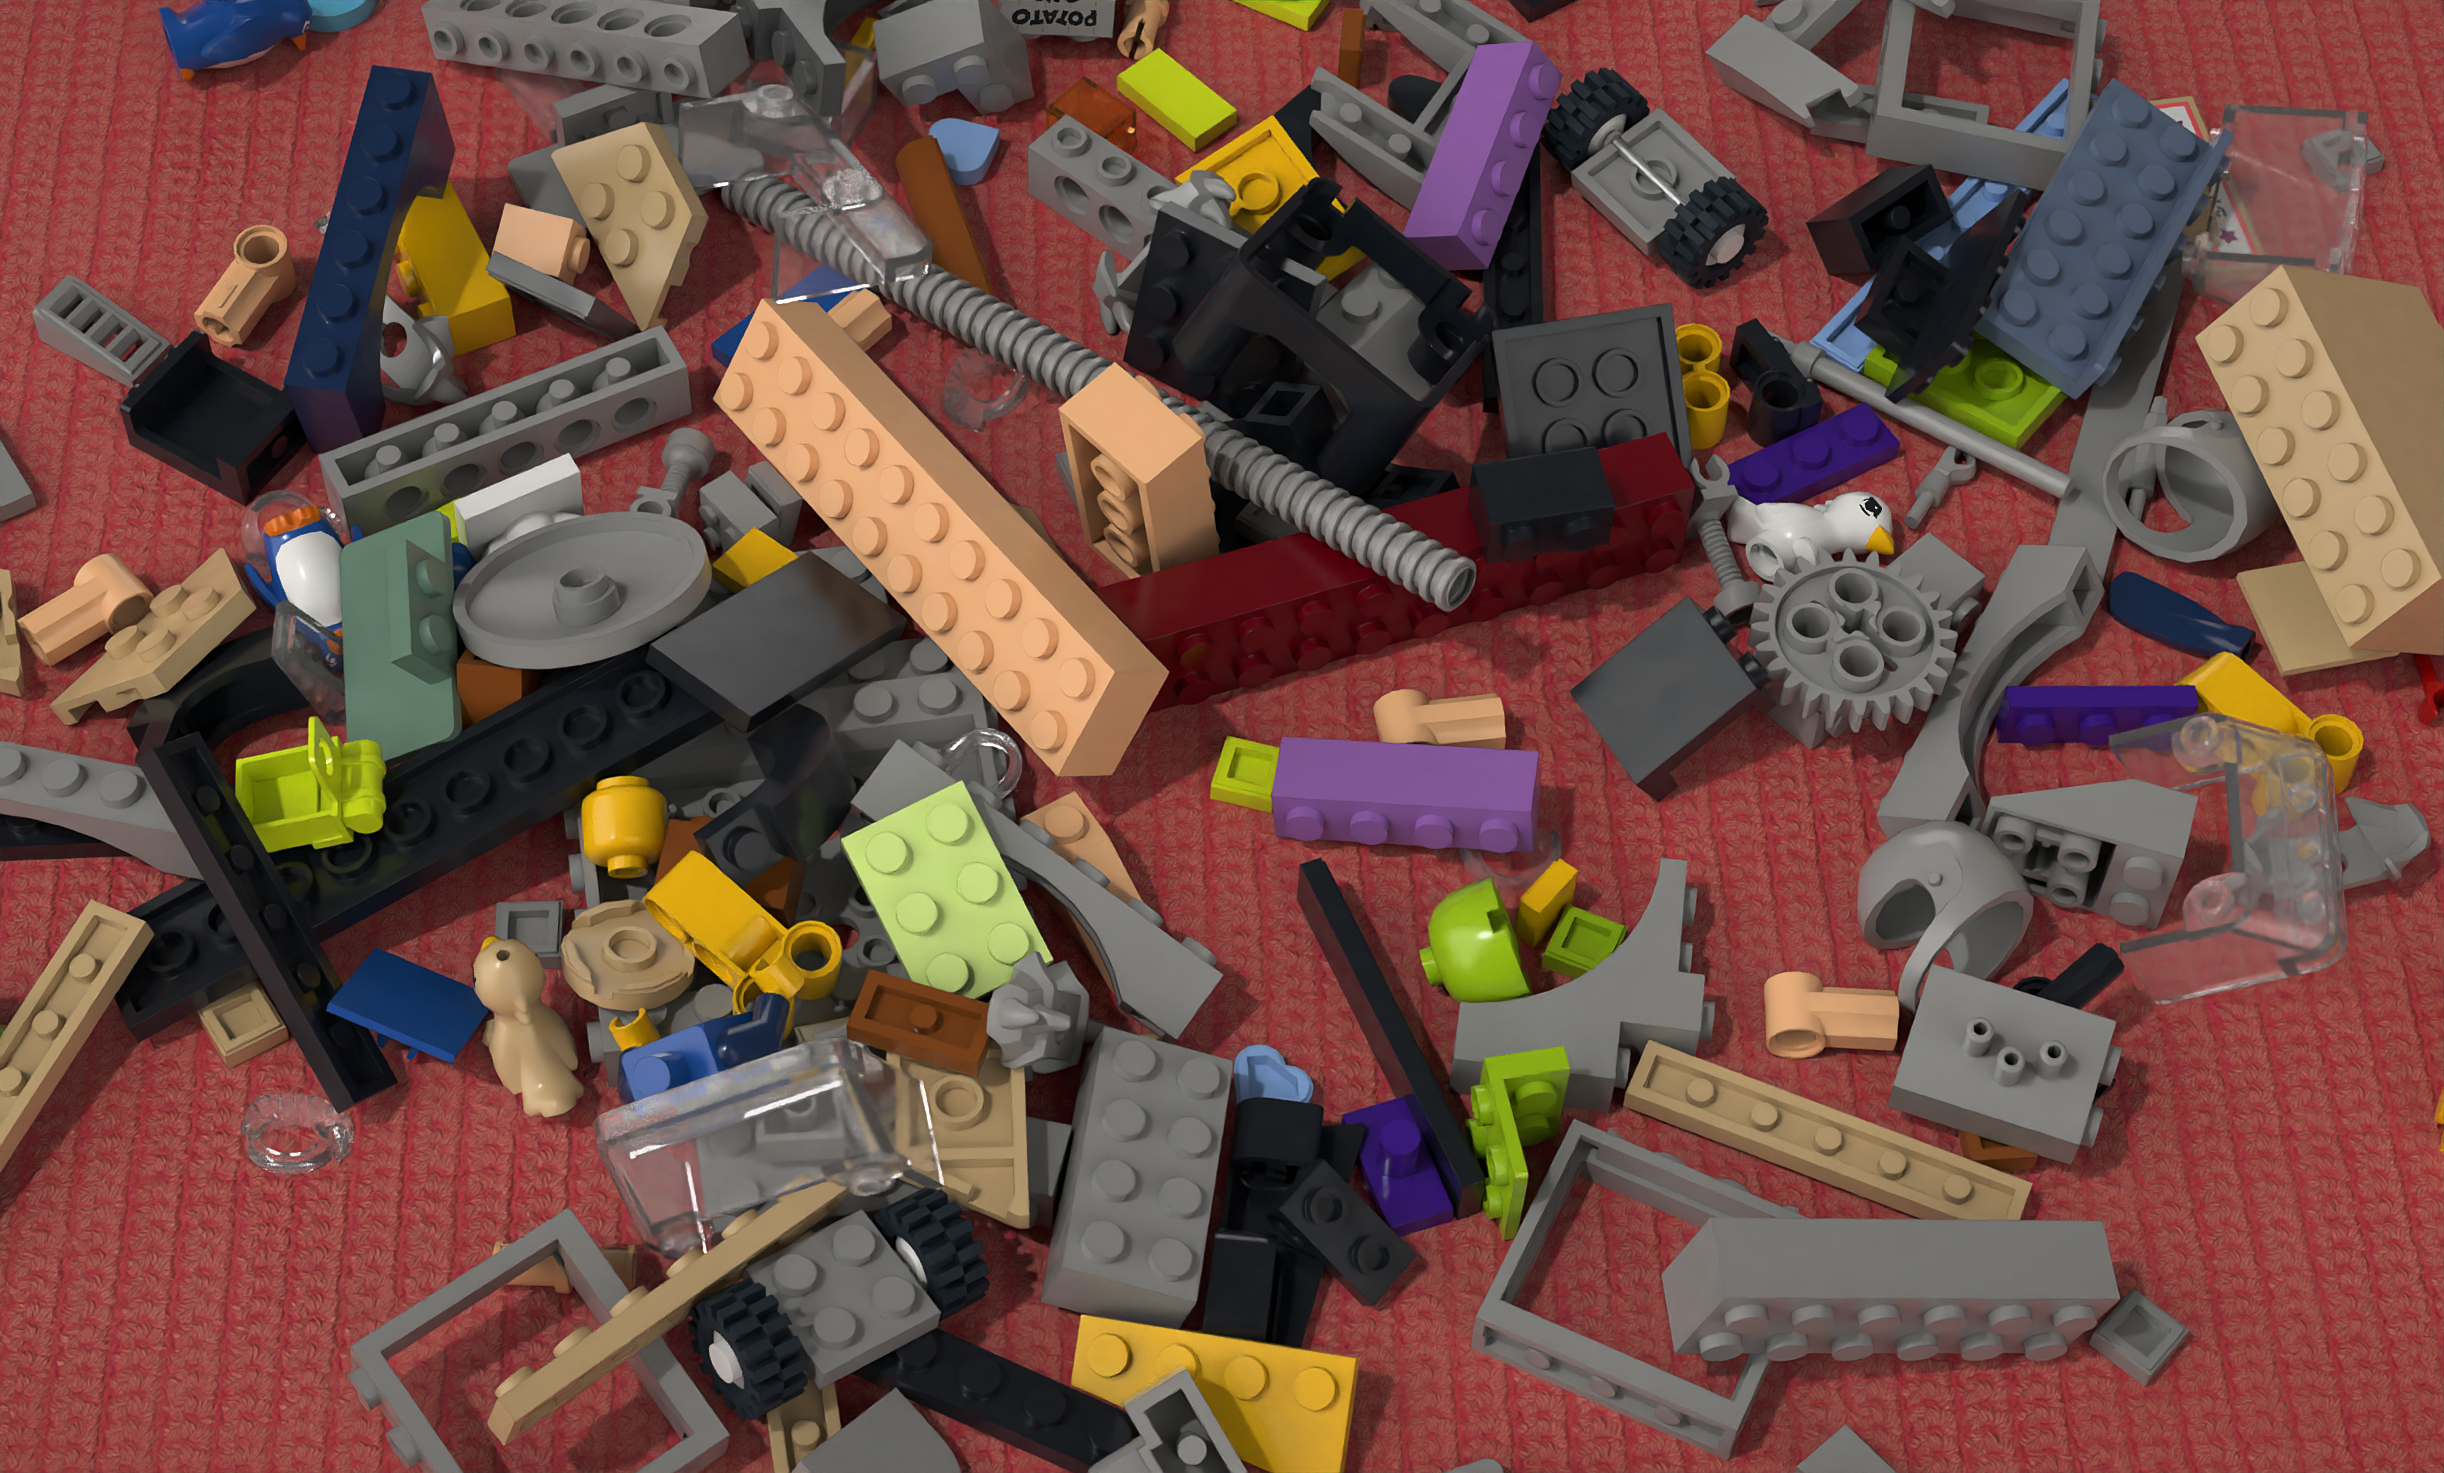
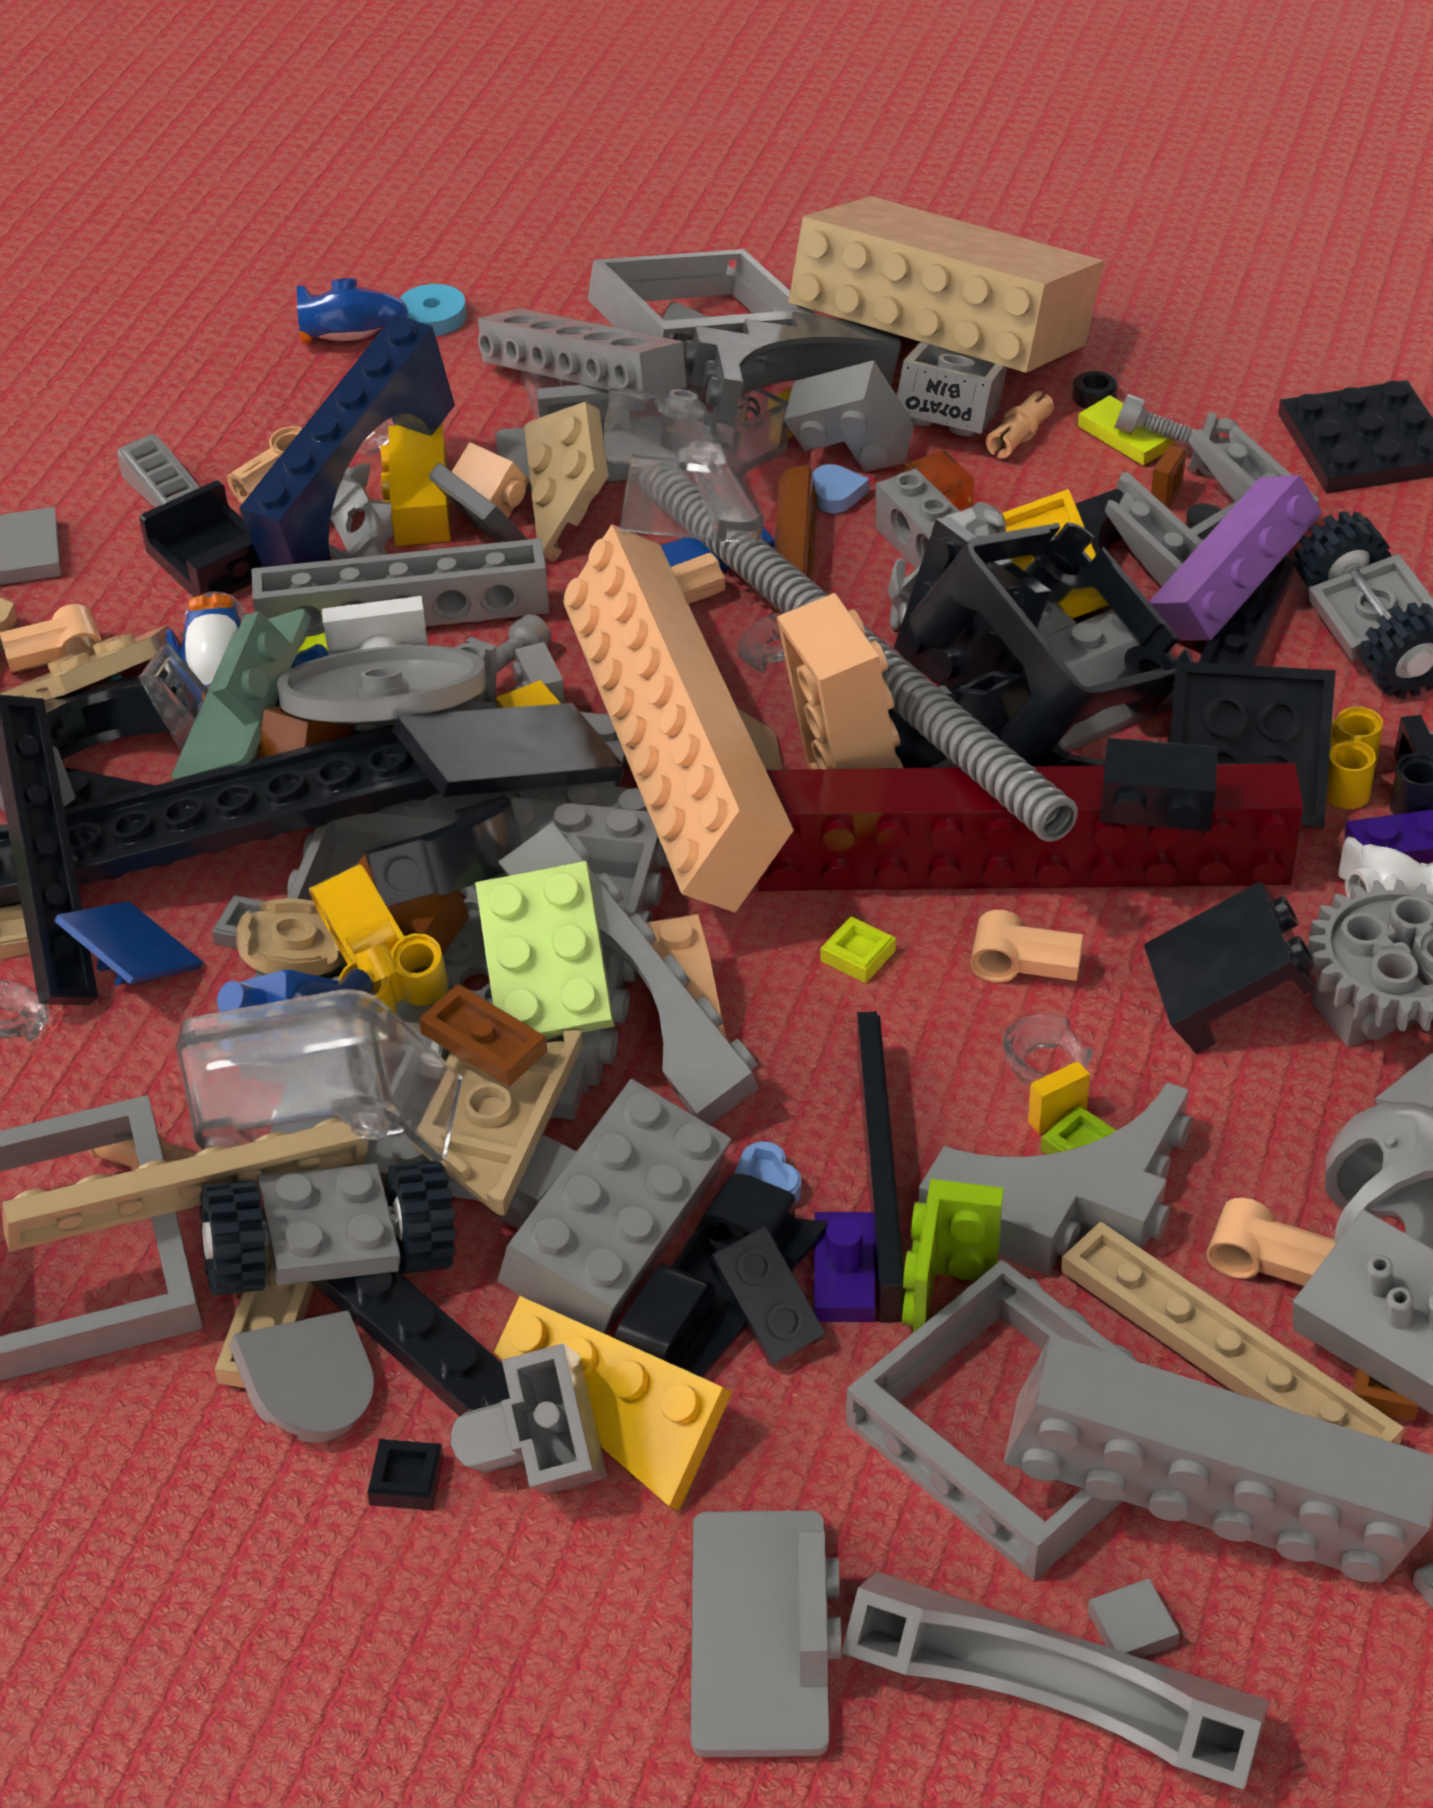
camera: 25 degrees right, 10 degrees down
neon yellow piece [235,716,386,853] -> none
tan animal [473,936,584,1117] -> none
yellow head [581,776,668,879] -> none
light grey tile [745,461,803,546] -> none
clear piece [931,728,1022,800] -> none
light grey piece [986,951,1116,1074] -> none
neon yellow tile [1117,48,1237,152] -> none
medium lavender brick [1271,736,1541,853] -> none
lime cylinder [1419,876,1534,1005] -> none
light grey bar [1685,454,1761,627] -> none

